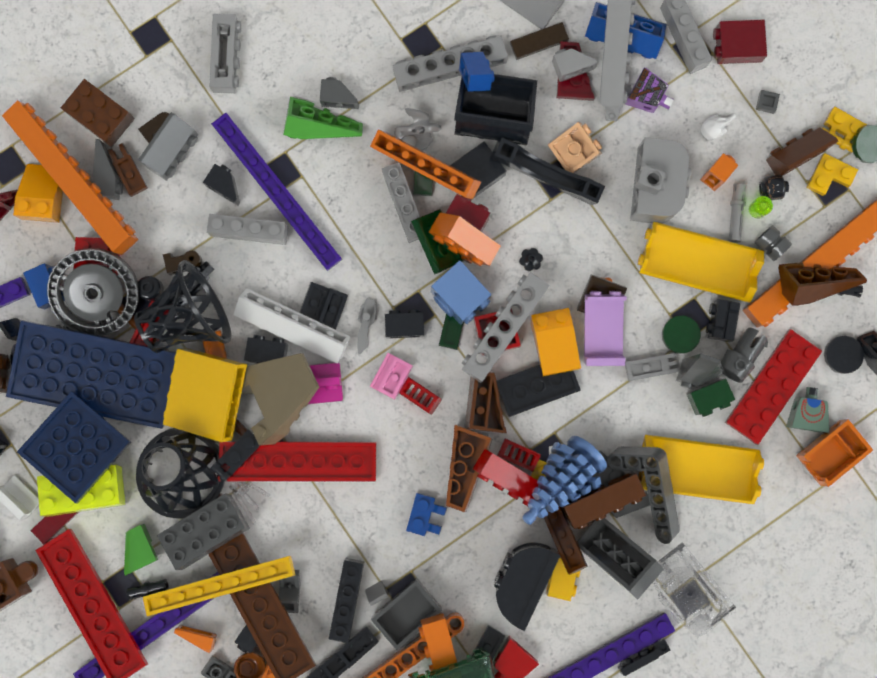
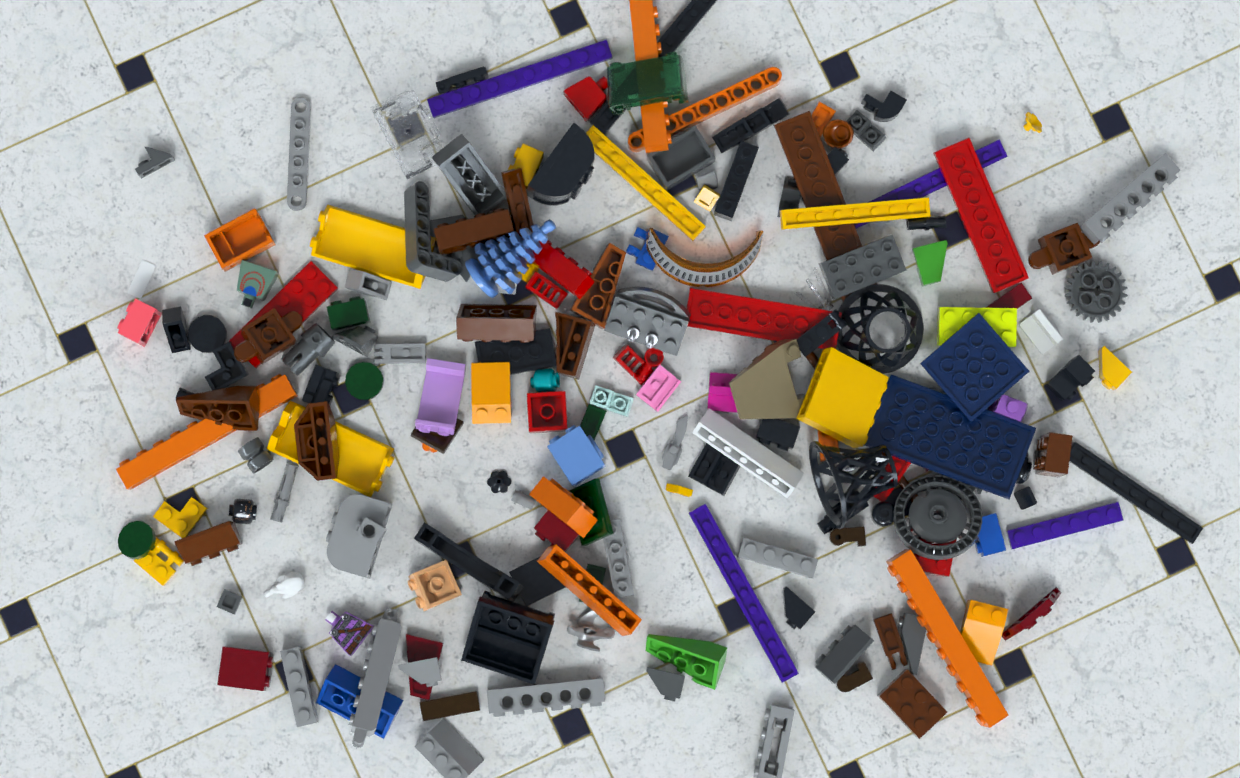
camera: 170 degrees left, 0 degrees up
orange slope [174,625,217,653] -> none
black brick [385,309,424,339] -> none
blue brick [459,52,494,92] -> none
light grey brick [461,272,550,383] -> none
orange brick [700,153,738,191] -> none
clear neon green brick [749,196,773,219] -> none
none -> black brick [205,341,249,390]
none -> reddish brown brick [234,308,302,365]
none -> light grey plate [287,98,311,211]
none -> reddish brown wedge [294,401,340,481]
none -> light grey slope [344,269,392,300]
none -> reddish brown slope [456,304,537,343]
none -> light grey pin [511,490,536,510]
none -> teal head [530,368,560,393]
none -> yellow plate [586,125,706,241]
none -> light aqua slope [589,385,634,417]
none -> piece [604,287,691,356]
none -> red bar [636,348,664,382]
none -> windscreen [646,228,763,287]
none -> yellow tile [665,483,693,497]
none -> yellow plate [694,184,720,212]
none -> medium lavender torso [988,394,1028,423]

